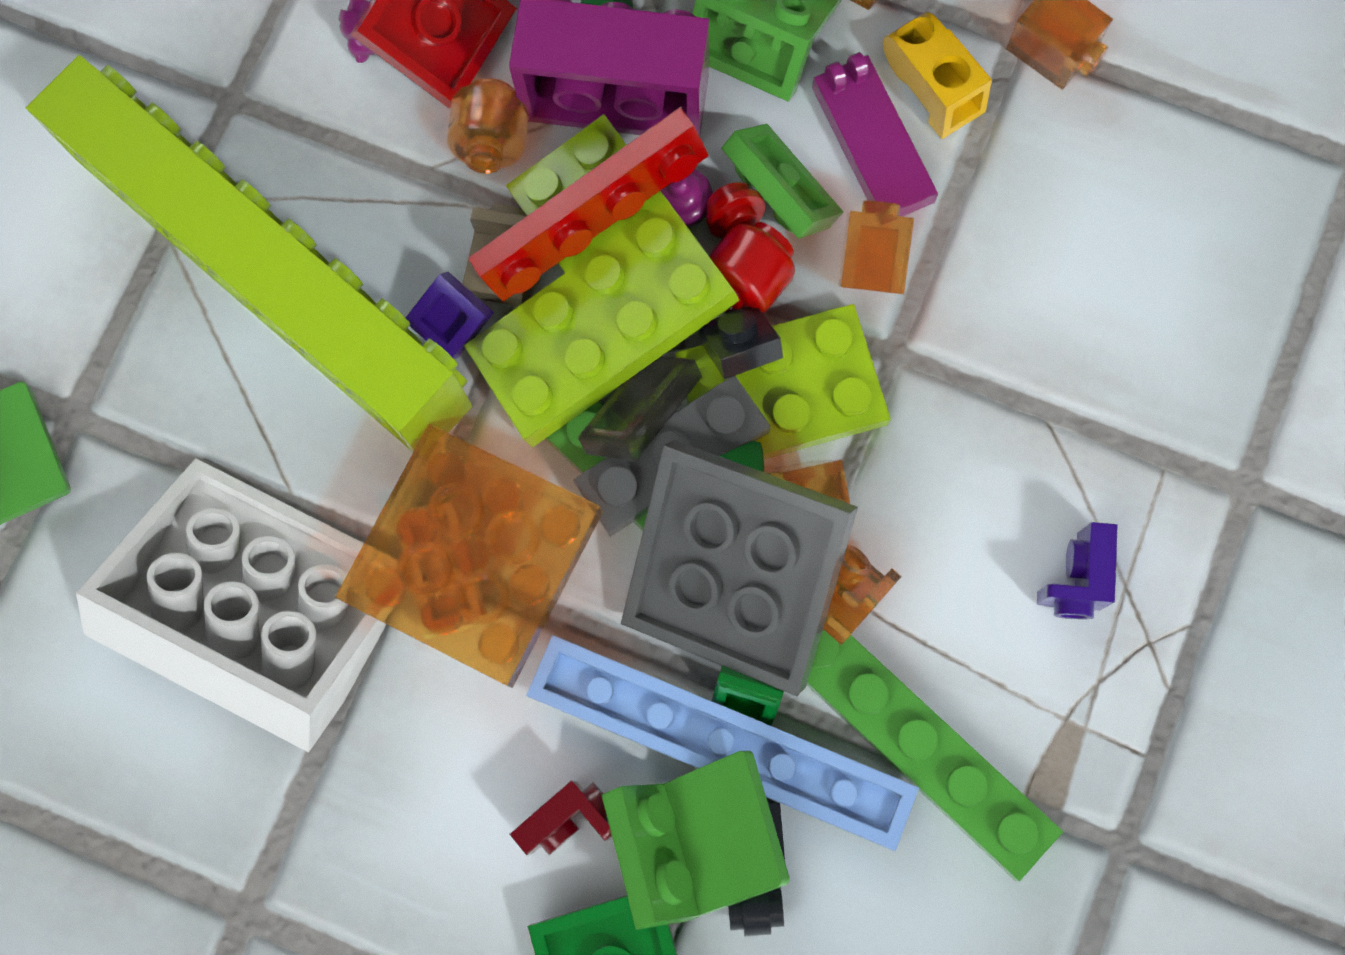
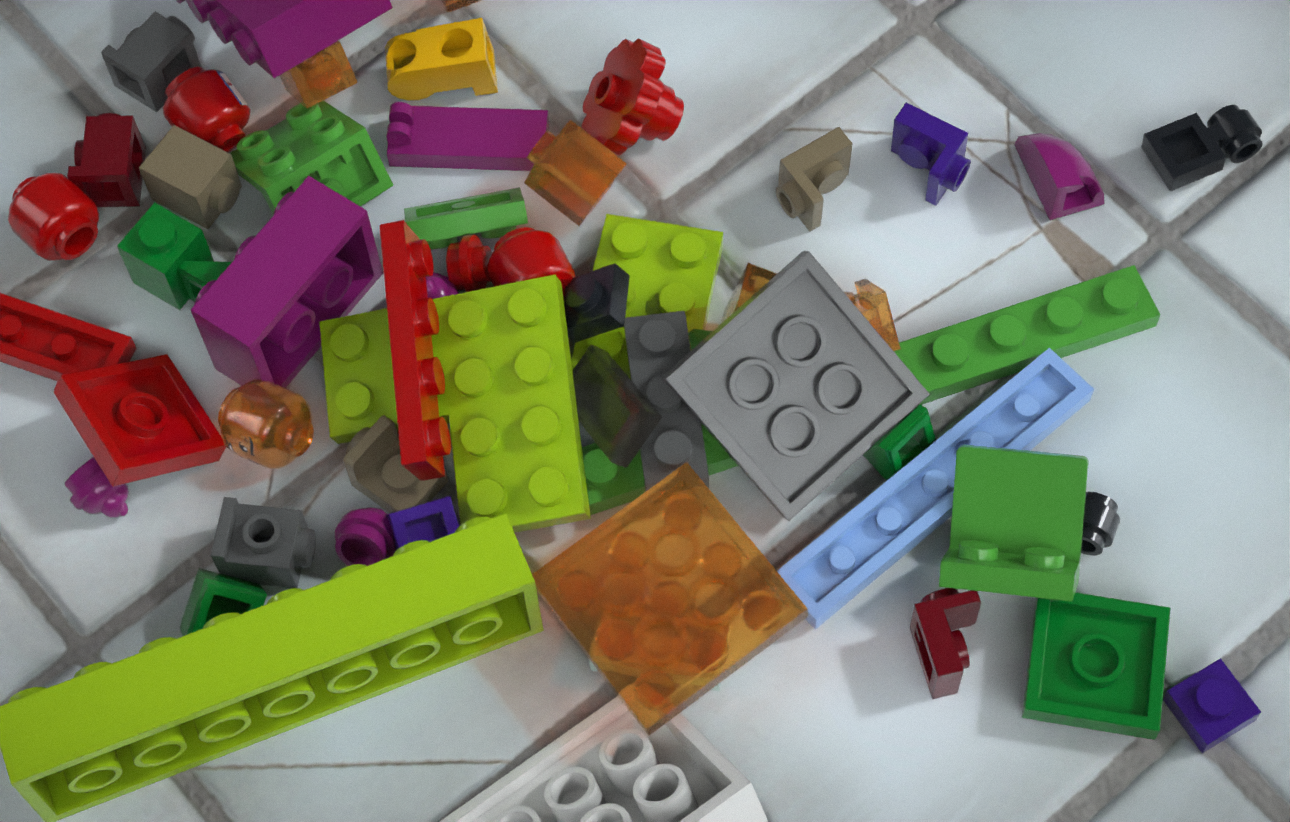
camera: 65 degrees left, 15 degrees down
none -> green slope [180,568,267,636]
none -> dark grey brick [210,497,316,588]
none -> magenta plate [335,507,396,566]
none -> red plant [580,39,684,156]
none -> dark tan bracket [776,127,853,232]
none -> magenta brick [1014,133,1105,220]
none -> black plate [1141,105,1263,191]

